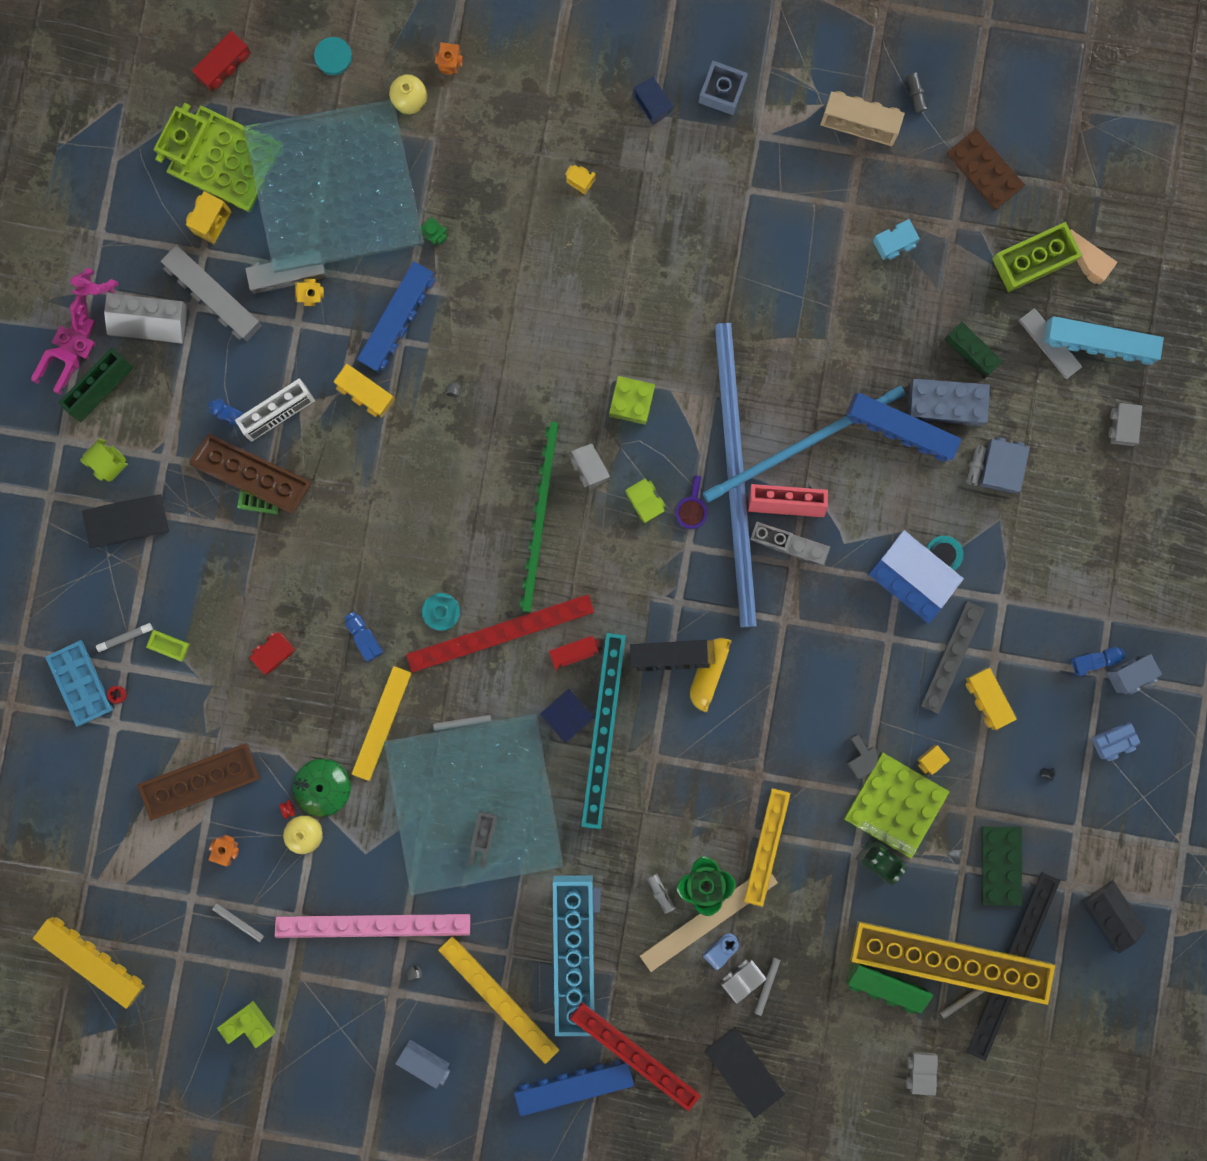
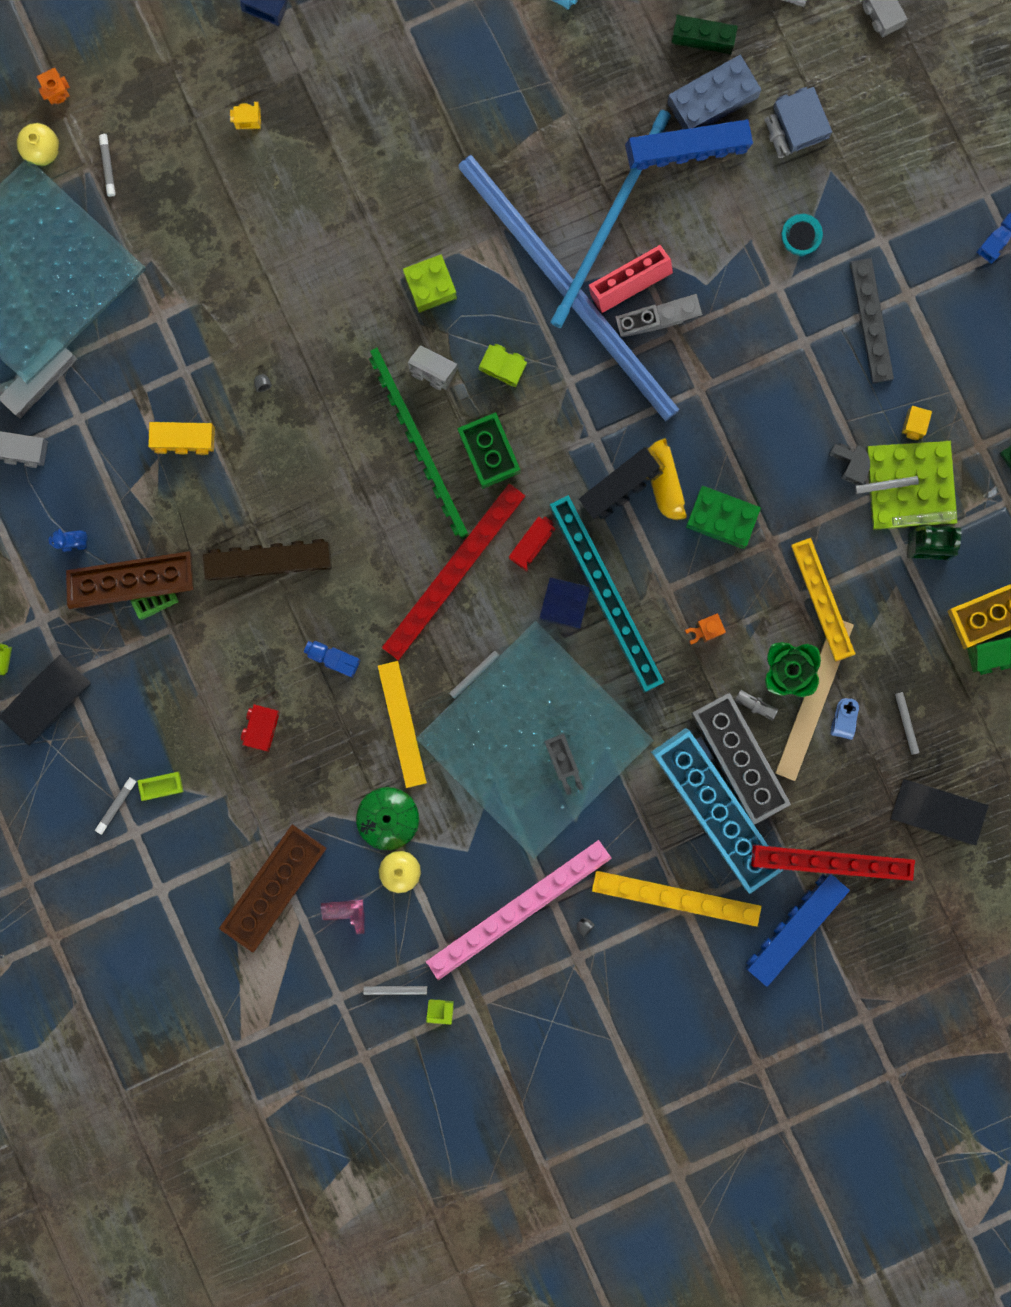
camera: 30 degrees left, 0 degrees up
yellow brick [33,917,145,1009] -> none
dark azure plate [45,640,113,727] -> none
red bush [107,686,127,703] -> none
orange brick [209,835,239,867] -> none
lime brick [217,1001,276,1048] -> none
white brick [235,378,315,442] -> none
red bush [280,800,295,819] -> none
yellow brick [295,279,324,306] -> none
blue brick [357,261,436,374] -> none
sand blue brick [396,1040,450,1088] -> none
green bracket [419,216,448,247] -> none
teal tile [422,593,460,631] -> none
piece [675,475,708,529] -> none
light grey brick [721,959,766,1004] -> none
slope [867,530,964,623] -> none
yellow brick [965,668,1017,730] -> none
none -> light grey bar [99,134,116,197]
none -> dark brown brick [203,539,332,581]
none -> clear pink bracket [321,900,365,934]
none -> lime panel [426,999,454,1025]
none -> green brick [457,412,520,489]
none -> green brick [685,485,761,549]
none -> orange brick [685,613,726,645]
none -> light grey brick [691,693,791,825]
none -> light grey bar [855,476,919,494]

